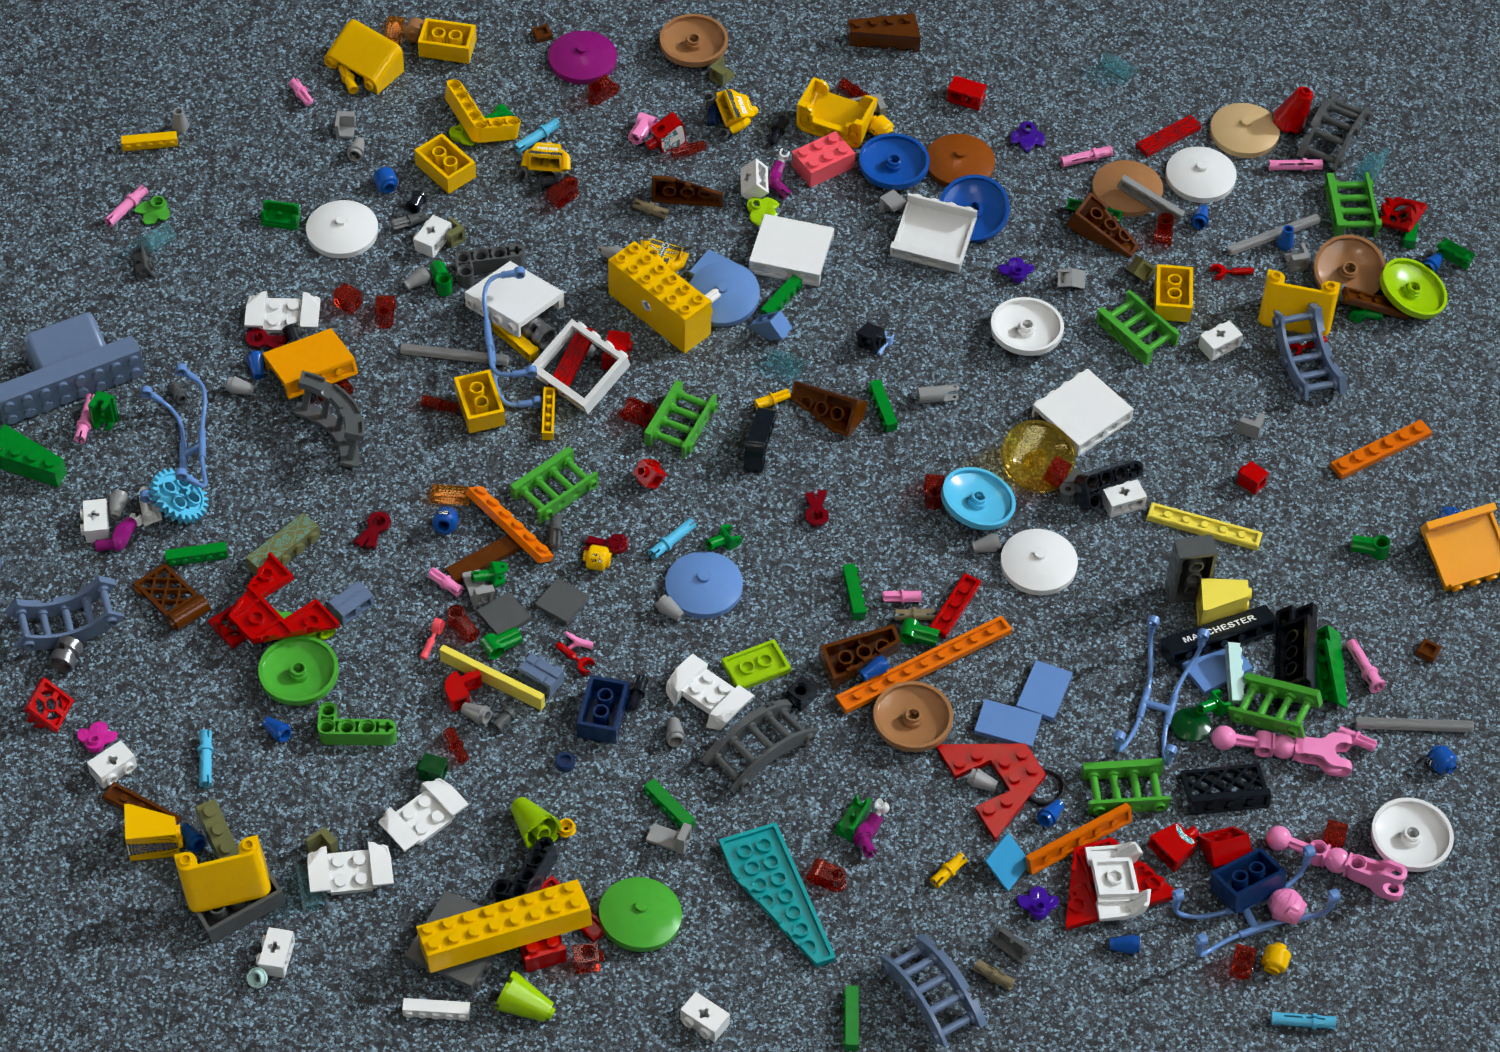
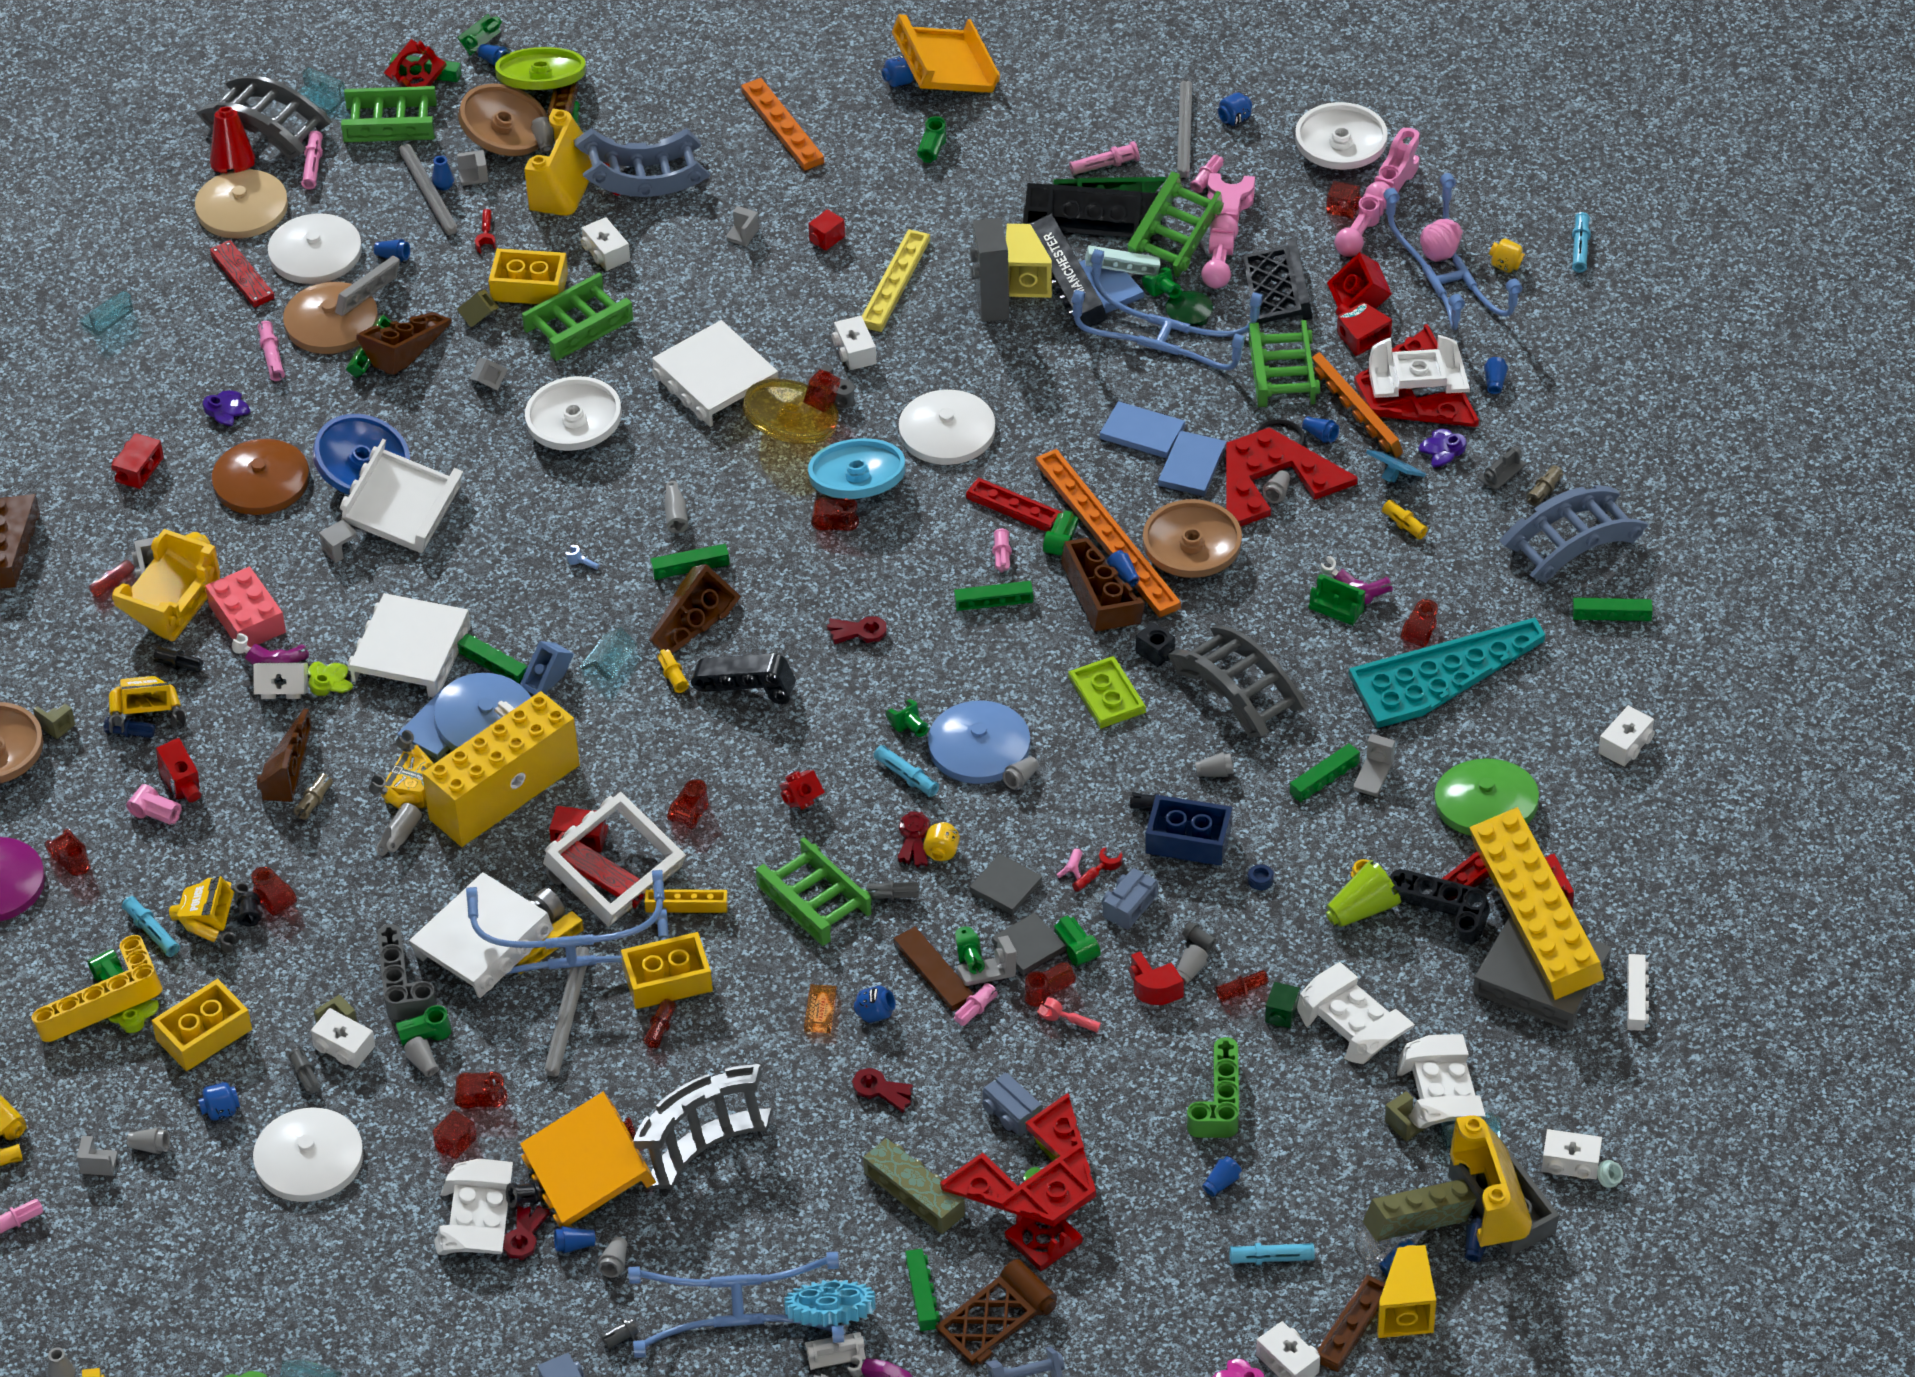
camera: 85 degrees left, 5 degrees down
bright green dish [258,635,339,706] -> none
green hinge [261,199,301,231] -> none
black bush [405,190,427,214] -> none
light yellow tile [439,645,545,711] -> none
orange plate [465,486,554,563] -> none
lime cone [494,971,556,1022] -> none
clear red brick [572,942,604,974] -> none
bright green fence [644,380,718,459] -> none
white piece [666,654,755,730] -> none
clear red axle [671,140,706,159] -> none
black brick [856,322,887,353] -> none
blue dish [859,133,930,190] -> none
dark tan pin [894,607,934,621] -> none
light grey cone [972,533,1001,553] -> none
dark purple plate [998,257,1034,283] -> none
black beam [1074,460,1143,510] -> none
clear red piece [1153,212,1174,247] -> none
dark blue brick [1210,847,1286,914] -> none
clear red brick [1229,943,1257,980] -> none
reddish brown tile [1415,638,1442,664] -> none

